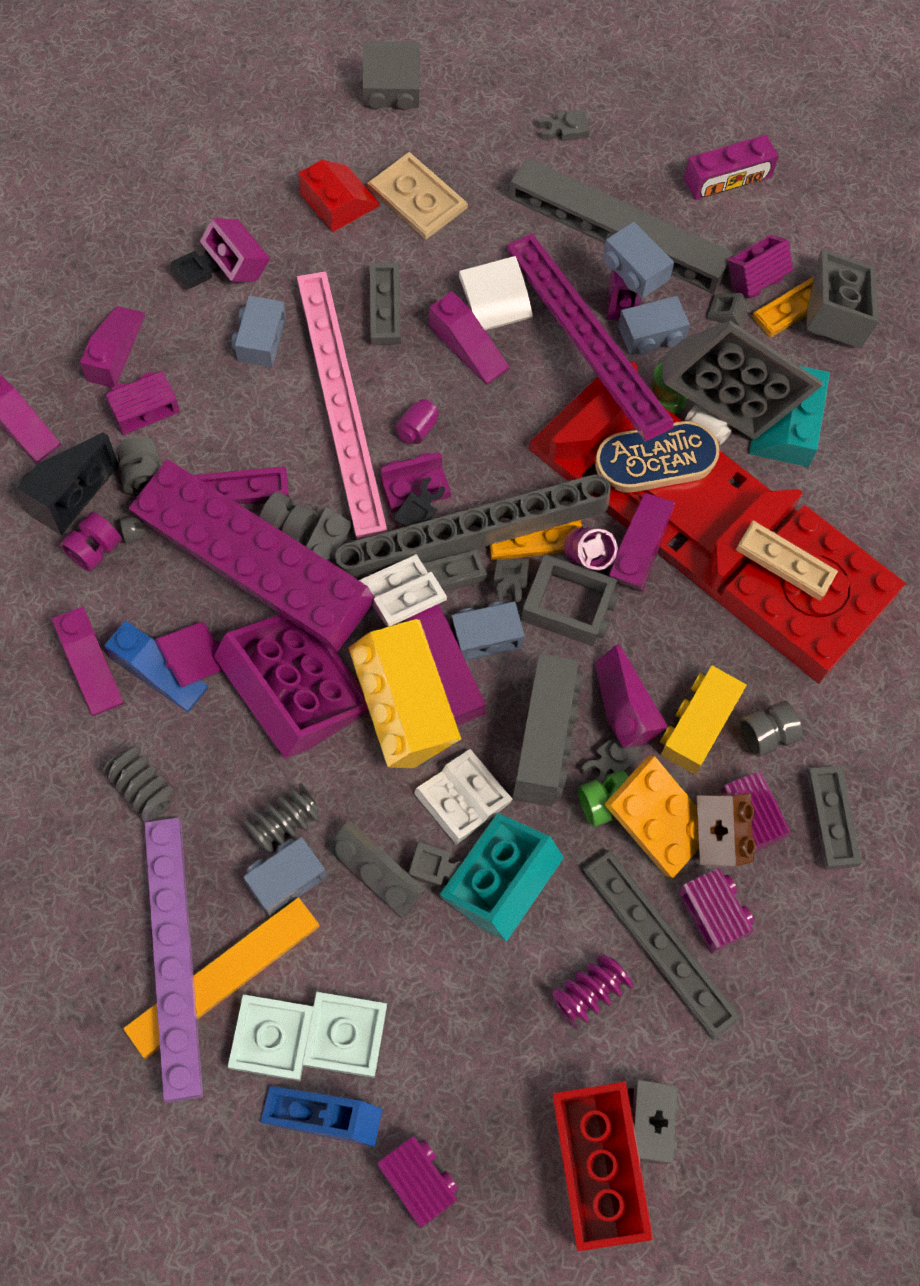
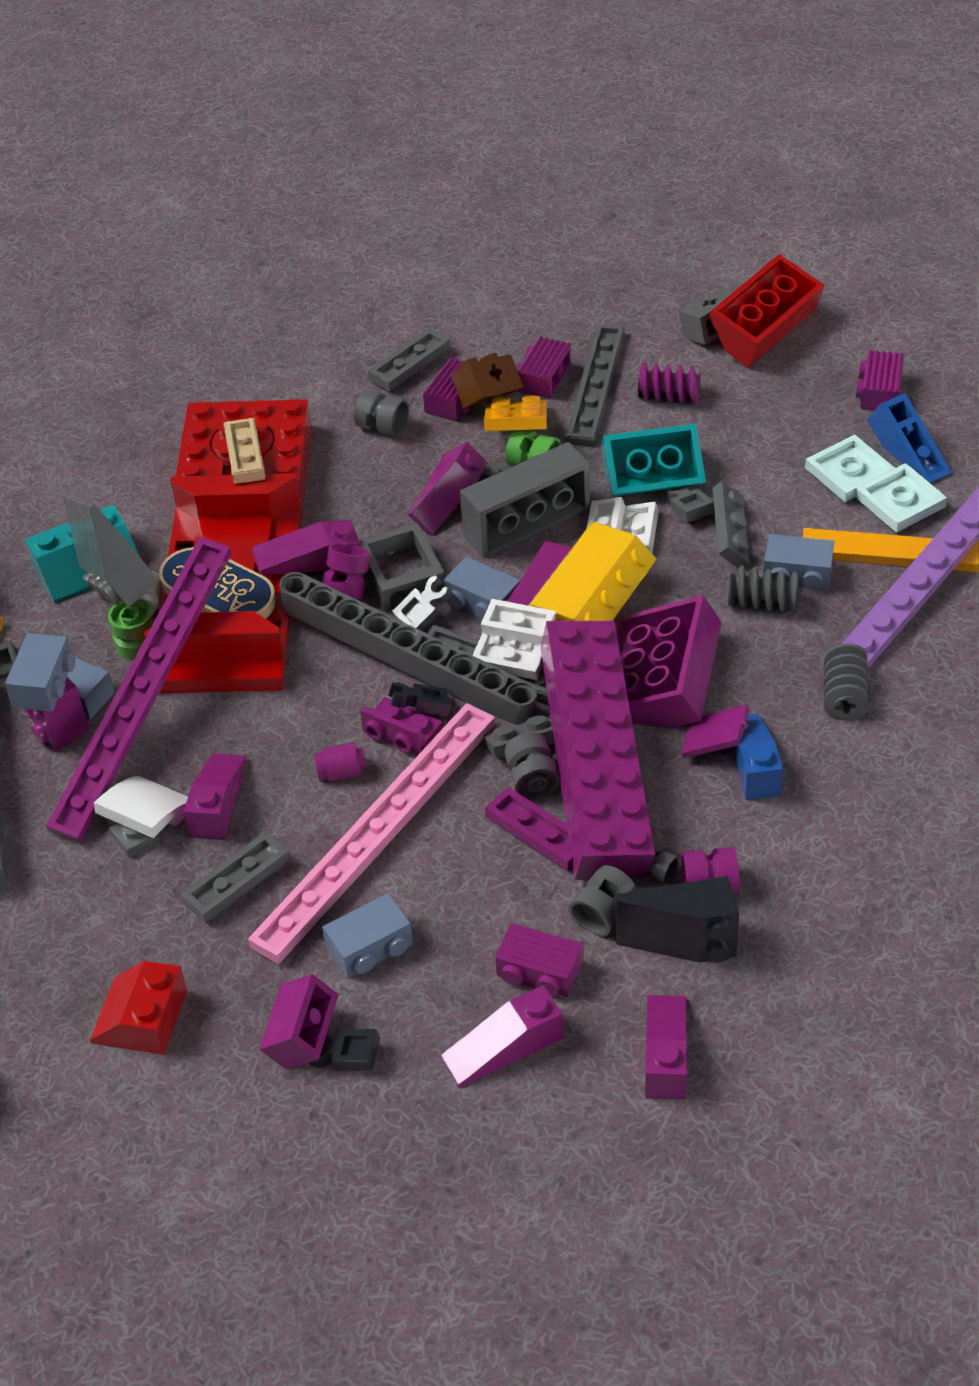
camera: 125 degrees left, 20 degrees down
magenta slope [52,606,124,716] -> none
tan tile [367,152,468,240] -> none
yellow brick [660,666,747,775] -> none

